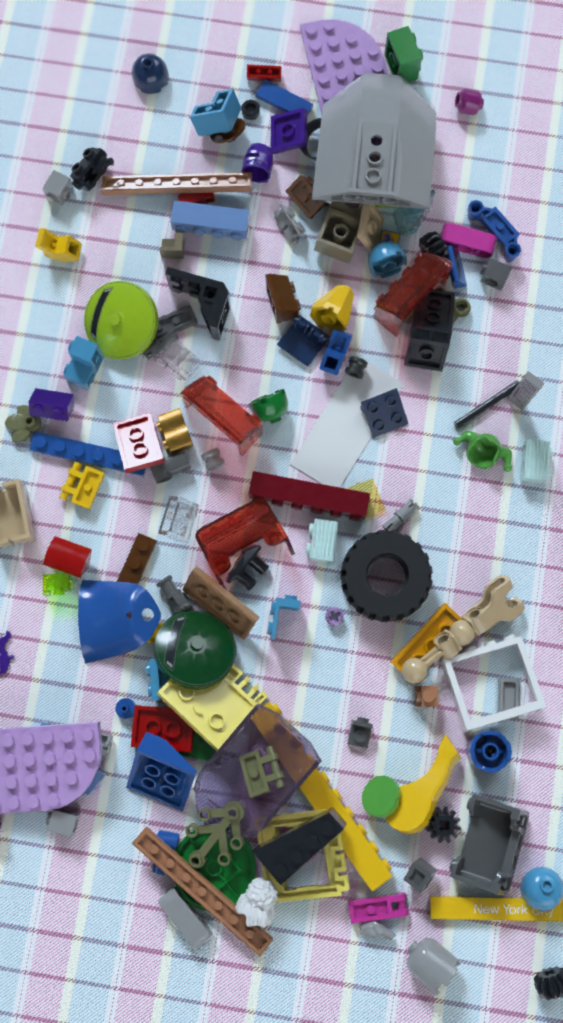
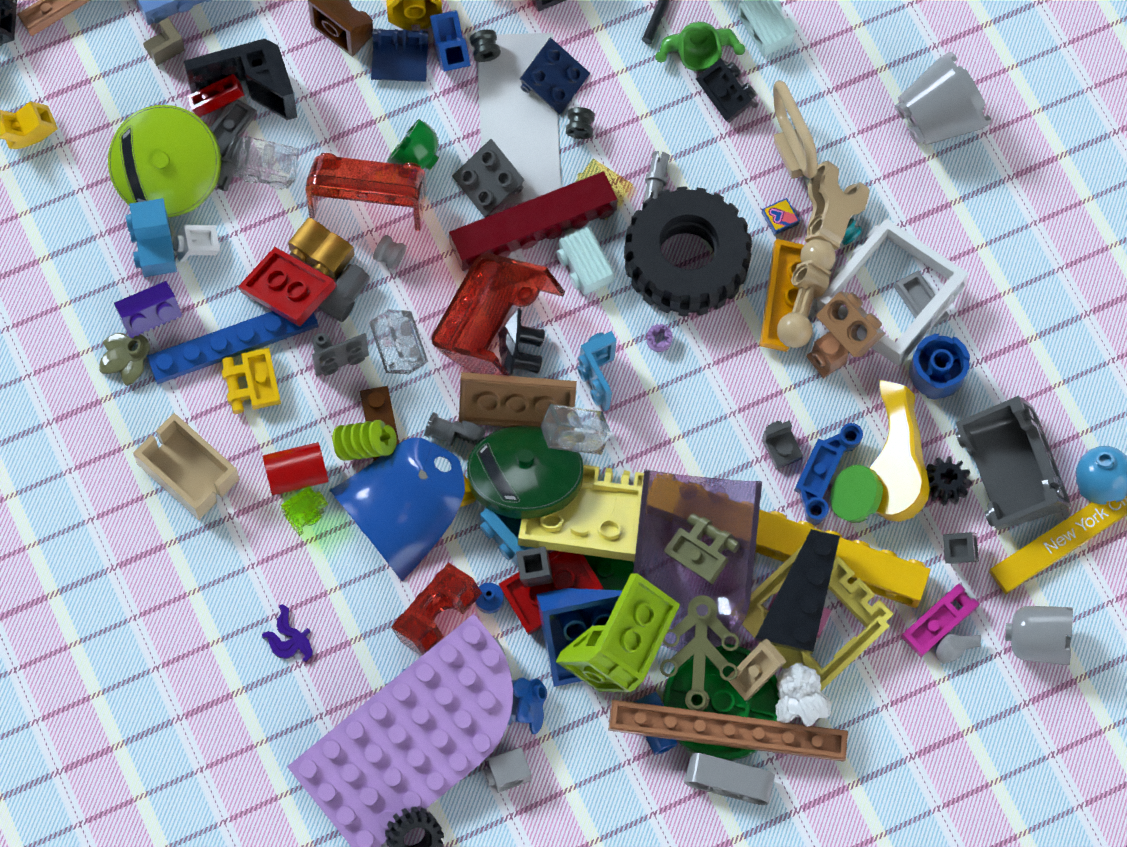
camera: 40 degrees left, 10 degrees down
none -> white bracket [173,225,220,262]
none -> red piece [187,74,245,117]
none -> dark grey hinge [312,333,369,377]
none -> lime piece [332,420,397,461]
none -> clear red arch [391,562,482,656]
none -> dark grey hinge [452,139,525,217]
none -> blue plate [513,678,547,734]
none -> dark grey brick [516,546,554,588]
none -> clear brick [540,404,611,455]
none -> lime bracket [556,573,680,692]
none -> pearl dark grey wheel [566,107,595,139]
none -> black bracket [695,58,759,123]
none -> tan plate [728,639,786,701]
none -> tile [761,198,800,236]
none -> tan bar [773,80,818,179]
none -> blue plate [794,423,863,525]
none -> medium nougat brick [815,291,886,357]
none -> teal bush [841,218,863,245]

